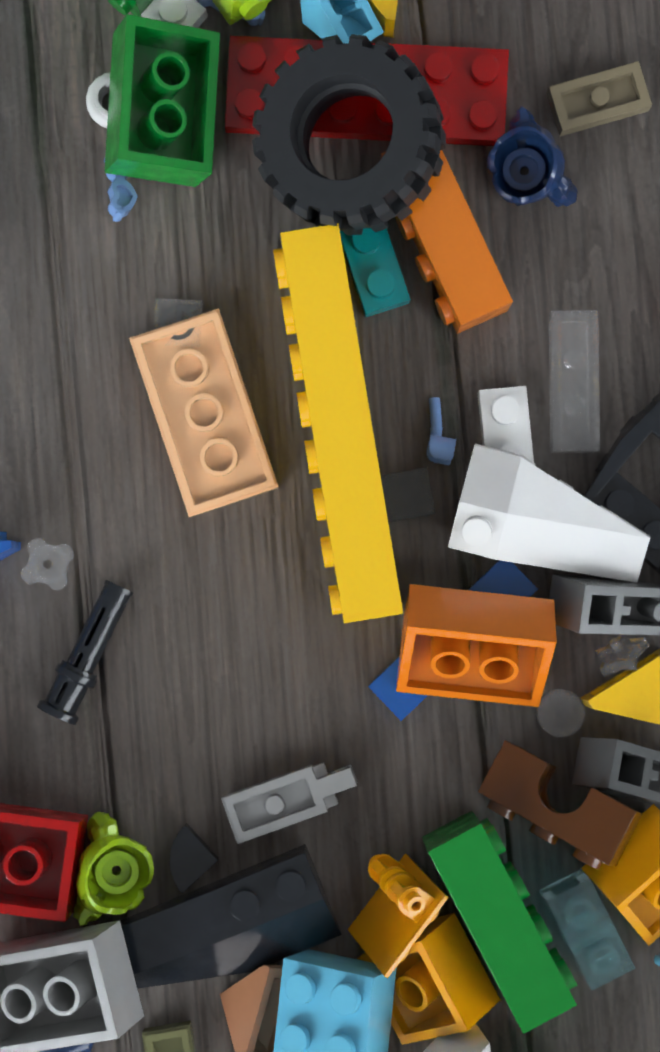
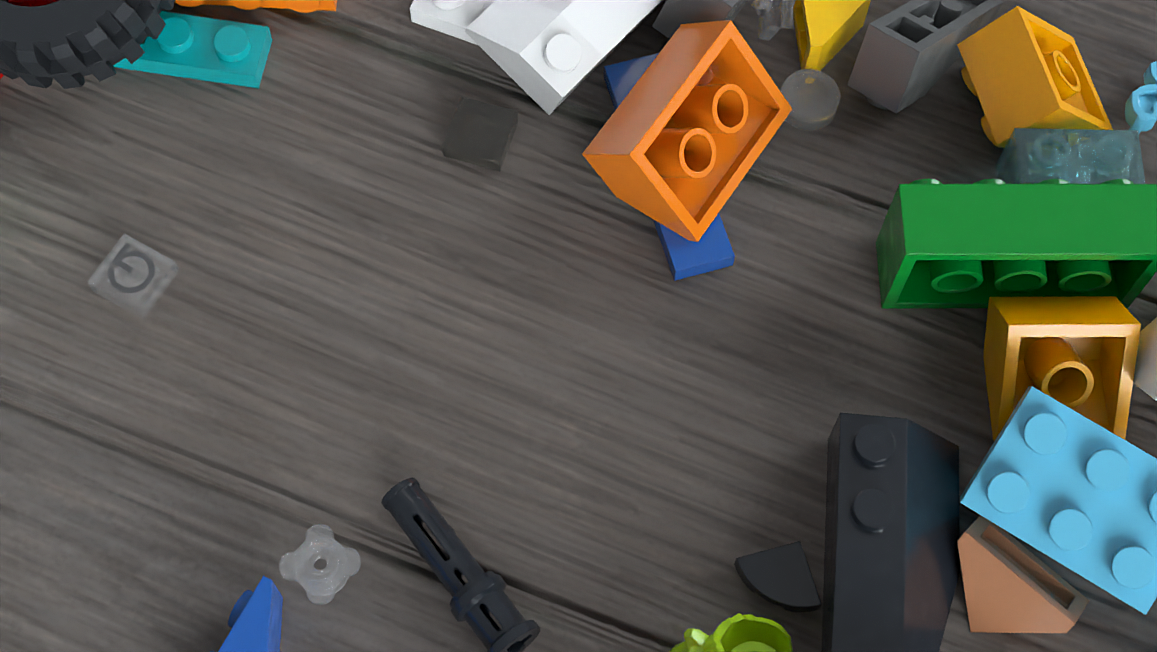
camera: 65 degrees left, 20 degrees down
light nougat tile [129,308,279,517] -> none
light grey hinge [221,762,358,844] -> none
yellow brick [273,223,403,623] -> none
light orange hinge [347,853,449,978] -> none
medium blue hand [426,397,456,465] -> none
reddish brown arch [478,740,643,870] -> none

